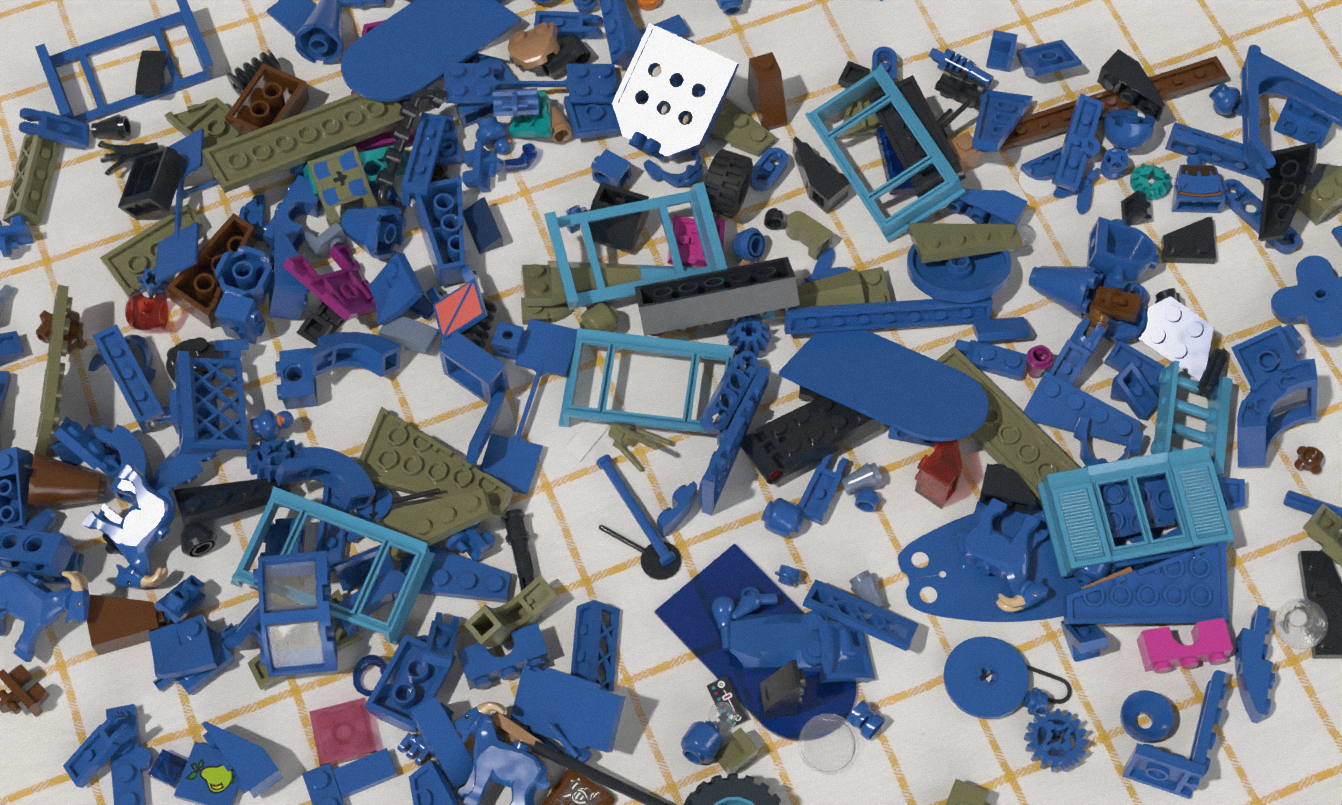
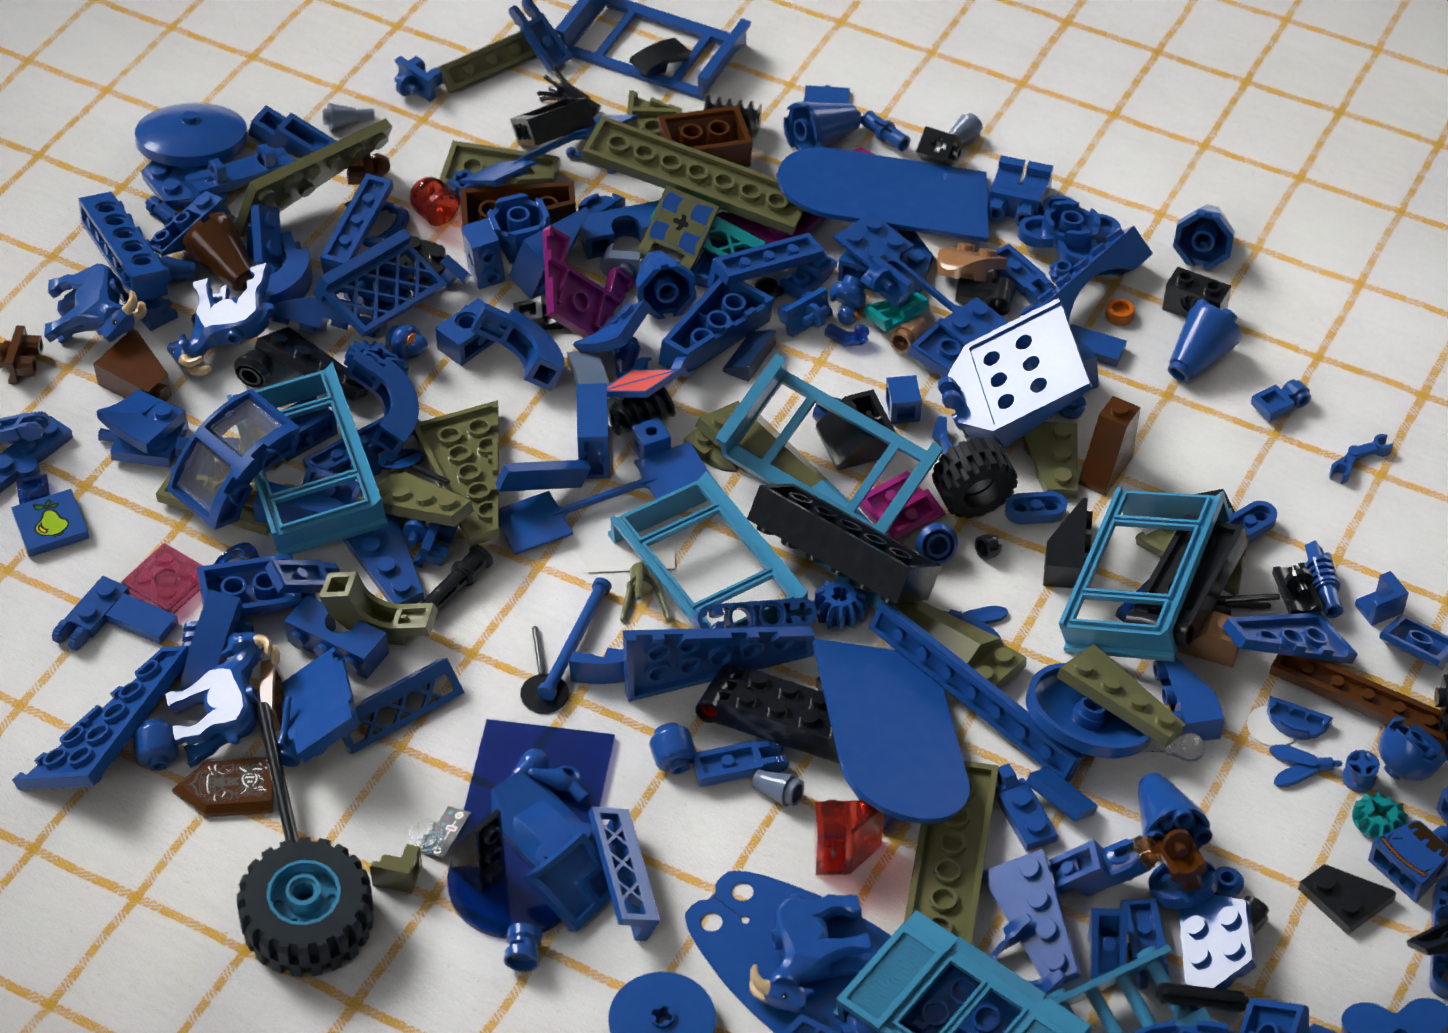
camera: 50 degrees right, 15 degrees down
black cone [91,114,131,139] -> none
blue hips [154,575,206,624] -> none
blue slope [202,721,283,799] -> none
black bar [375,86,446,216] -> none
olive head [579,303,619,332] -> none
blue head [681,721,723,765] -> none
blue plate [775,564,802,587] -> none
olive leg [786,211,833,260] -> none
clear piece [798,714,859,775] -> none
sand blue cone [849,570,886,608] -> none
blue plate [854,488,881,512] -> none
black slope [979,463,1036,515] -> none
magenta cone [1027,345,1053,379] -> none
blue hinge [1052,94,1104,192] -> none
blue piece [1087,217,1159,291] -> none
black tile [1121,190,1152,226] -> none

